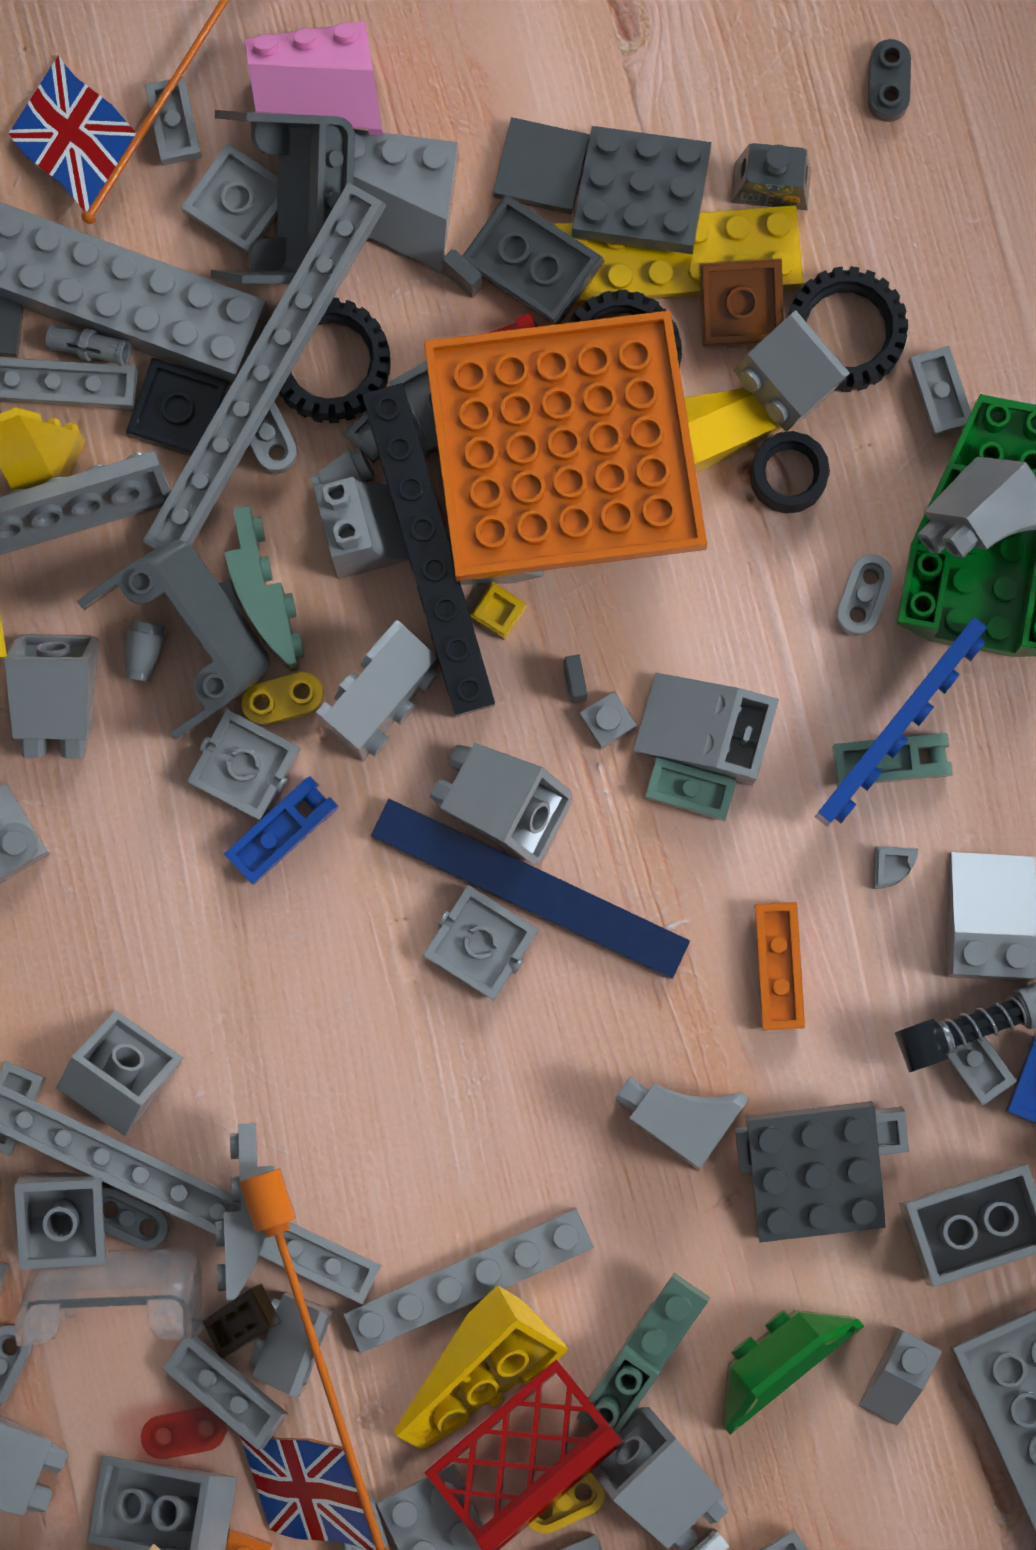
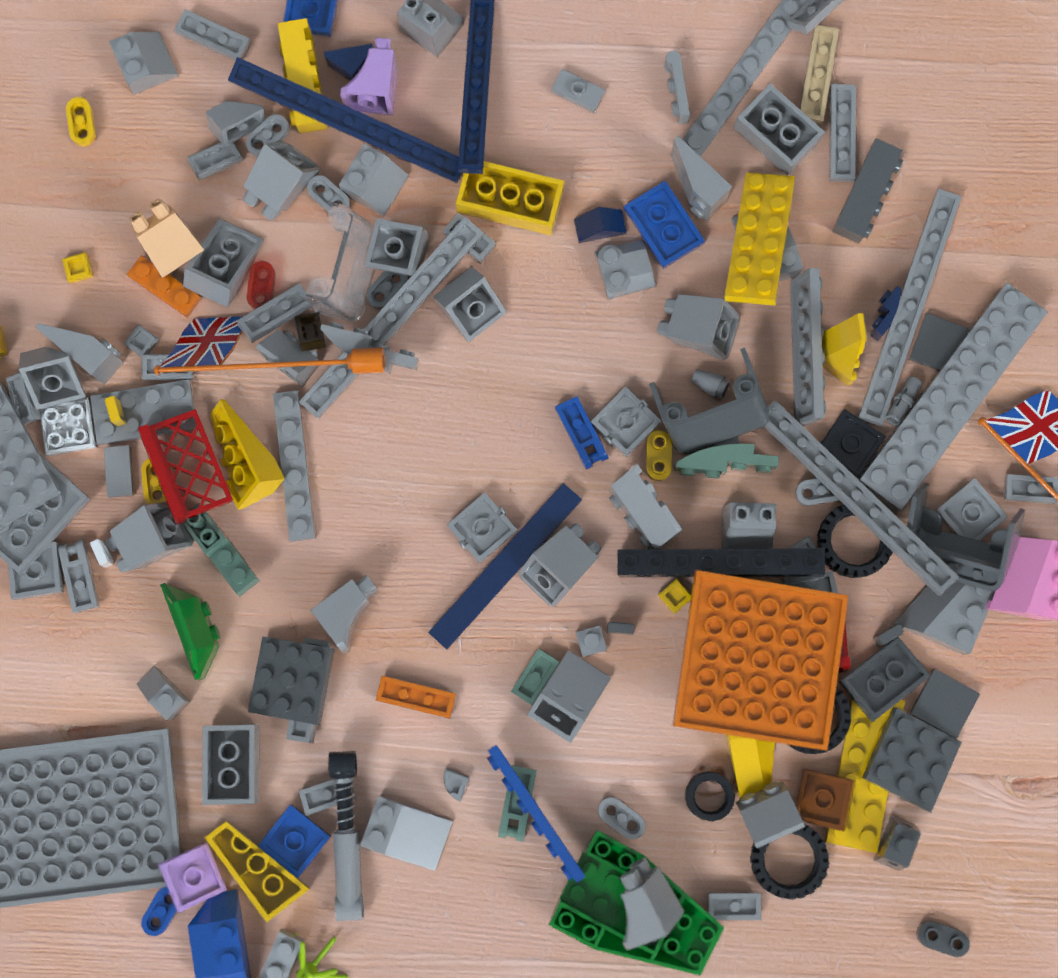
camera: 110 degrees right, 0 degrees up
light grey cone [311,448,375,487] -> none

